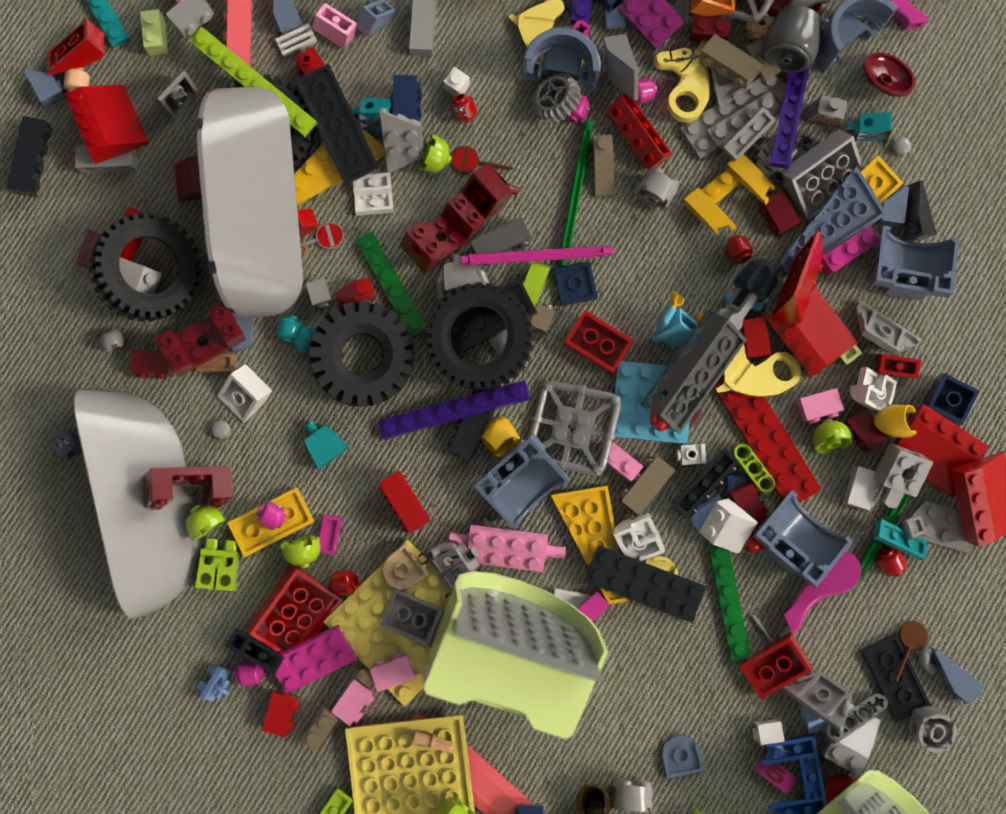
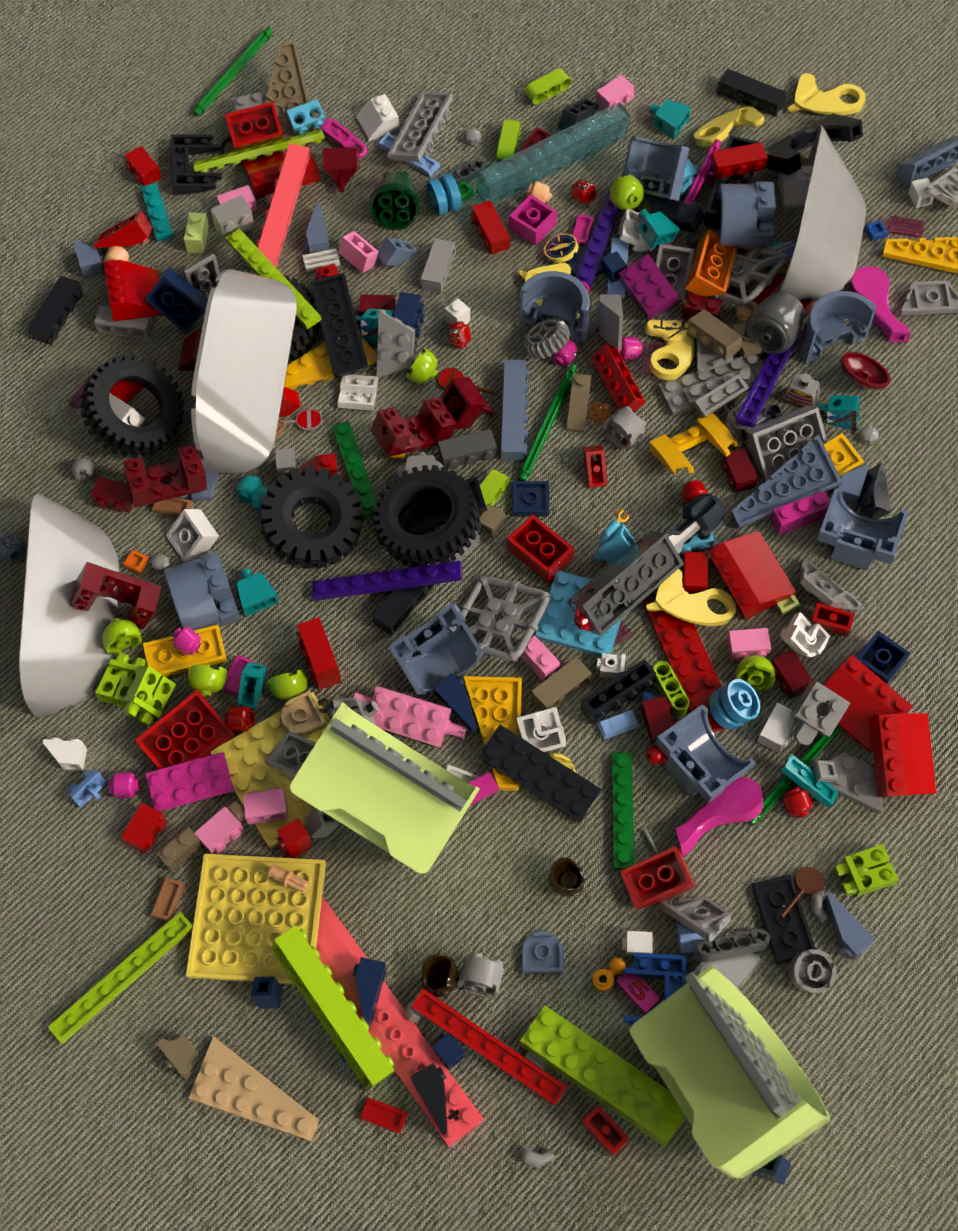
camera: 15 degrees right, 20 degrees down
black slope [224,628,285,675] -> none
dark pink piece [461,246,613,266] -> none
yellow piece [480,416,520,459] -> none
white slope [699,498,758,553] -> none
red slope [772,231,823,328] -> none
yellow piece [874,404,917,438] -> none
none -> white slope [43,738,87,771]
none -> lime hips [122,666,176,726]
none -> orange tile [123,550,149,574]
none -> dark blue brick [144,268,208,334]
none -> medium nougat tile [150,877,185,922]
none -> sand blue piece [164,550,241,630]
none -> teal torso [237,662,267,708]
none -> lime cylinder [267,669,307,701]
none -> red brick [277,818,313,858]
none -> dark red slope [359,294,396,317]
none -> dark blue slope [434,673,477,735]
none -> sand blue brick [501,360,529,462]
none -> dark brown hair [548,857,585,897]
none -> red slope [583,445,607,488]
none -> clear orange tile [589,401,612,423]
none -> light orange plate [593,958,626,992]
none -> dark azure wheel [709,679,760,730]
none -> lime hips [834,843,899,897]

